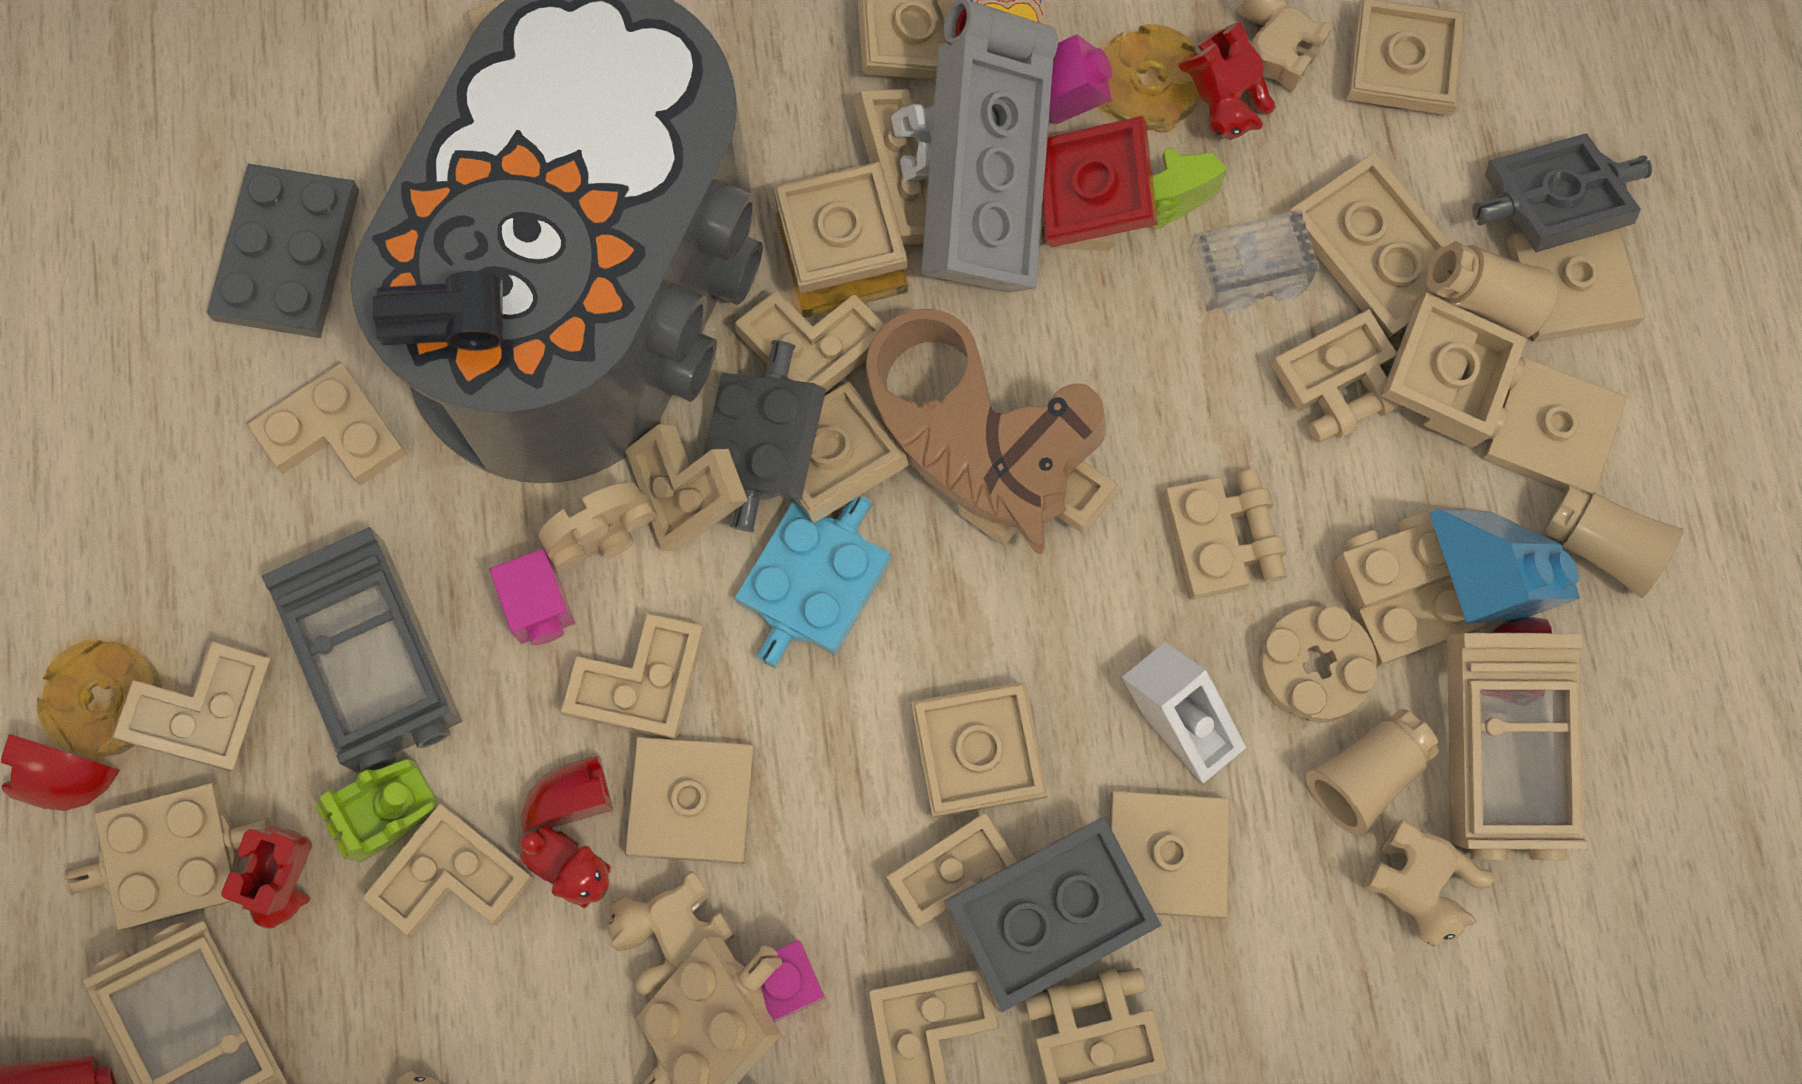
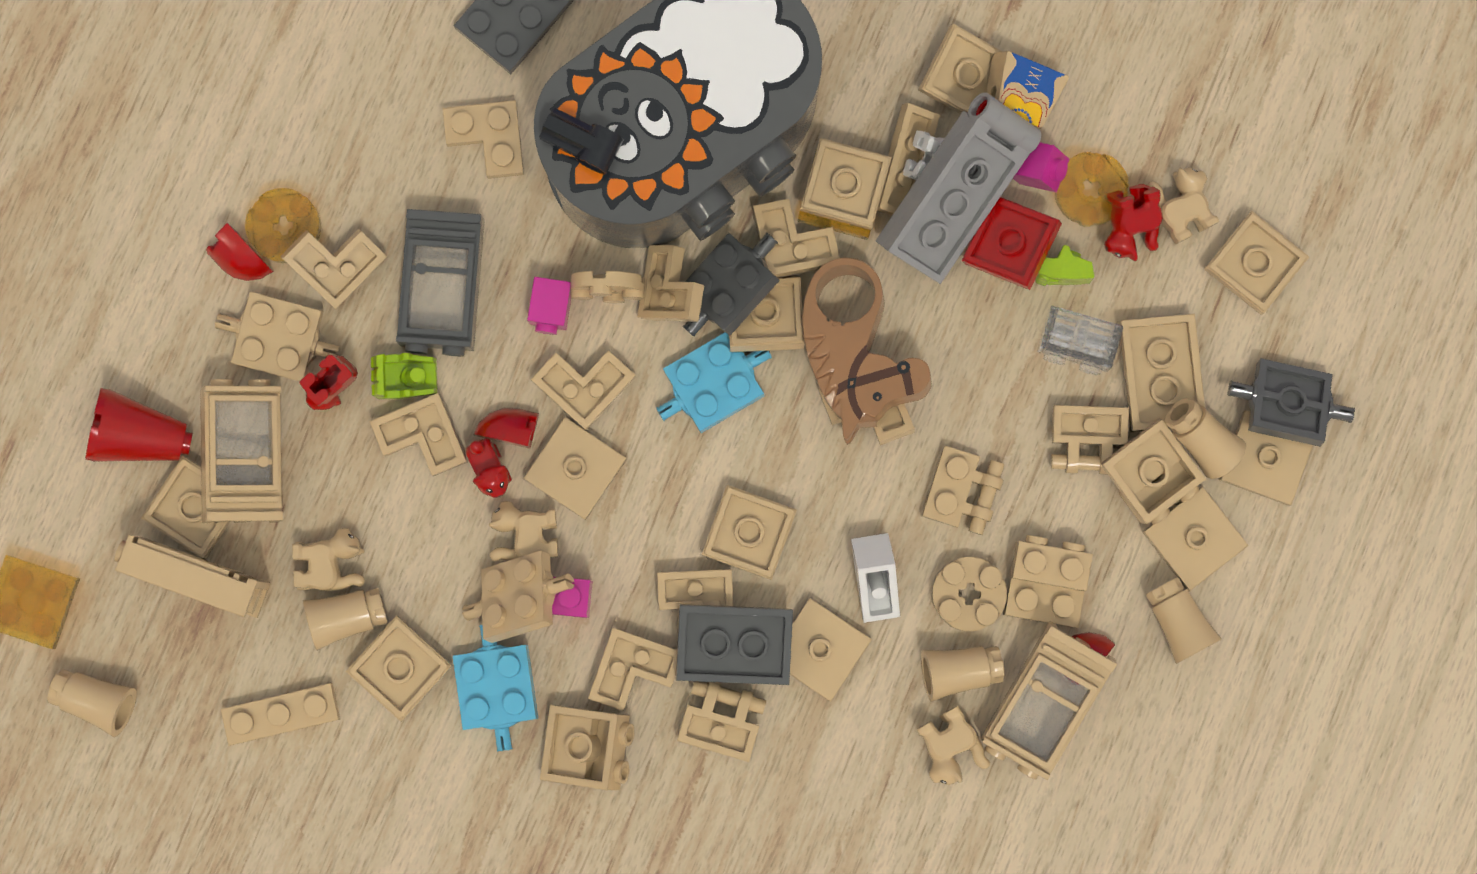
camera: 30 degrees right, 10 degrees up
dark azure slope [1429,509,1580,623] -> none

